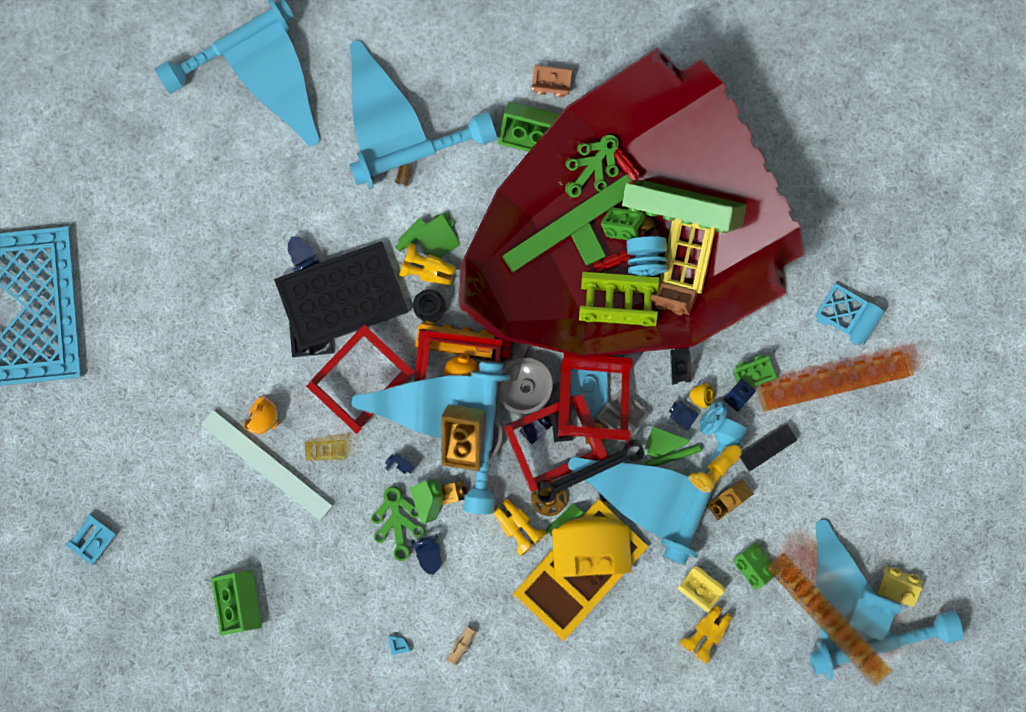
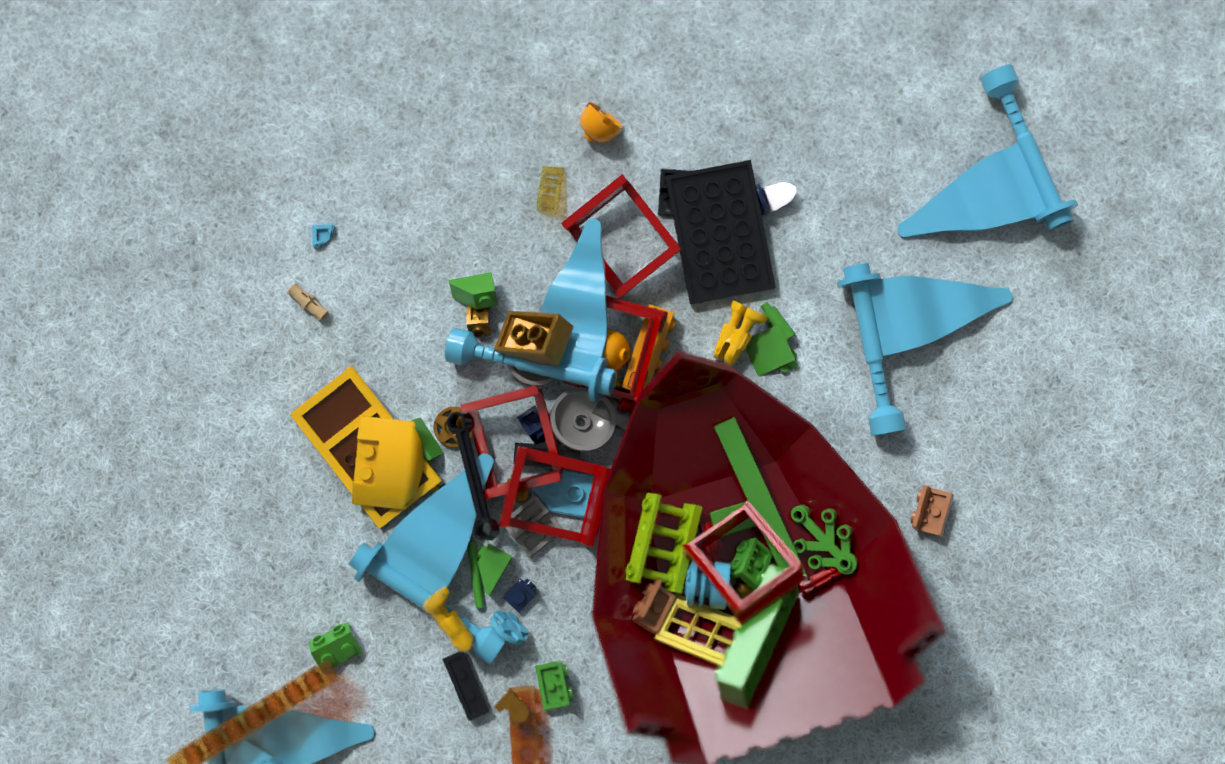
camera: 95 degrees right, 0 degrees up
light aqua tile [201,410,332,521] -> none
bright green slope [211,571,262,636] -> none
bright green plant [371,486,424,561] -> none
dark blue bracket [385,453,416,474] -> none
pearl gold piece [395,165,413,186] -> none
dark blue piece [411,533,441,575] -> none
black piece [413,289,446,323] -> none
yellow piece [494,498,548,557] -> none
bright green slope [498,101,560,152] -> none
black plate [670,347,691,385] -> none
light yellow bracket [677,566,726,613] -> none
yellow piece [679,605,733,664] -> none
yellow cone [690,383,714,409] -> none
pearl gold slope [706,479,753,520] -> none
dark blue bracket [723,379,756,412] -> none
none -> pearl gold leg [494,689,530,723]
none -> red piece [682,501,807,625]

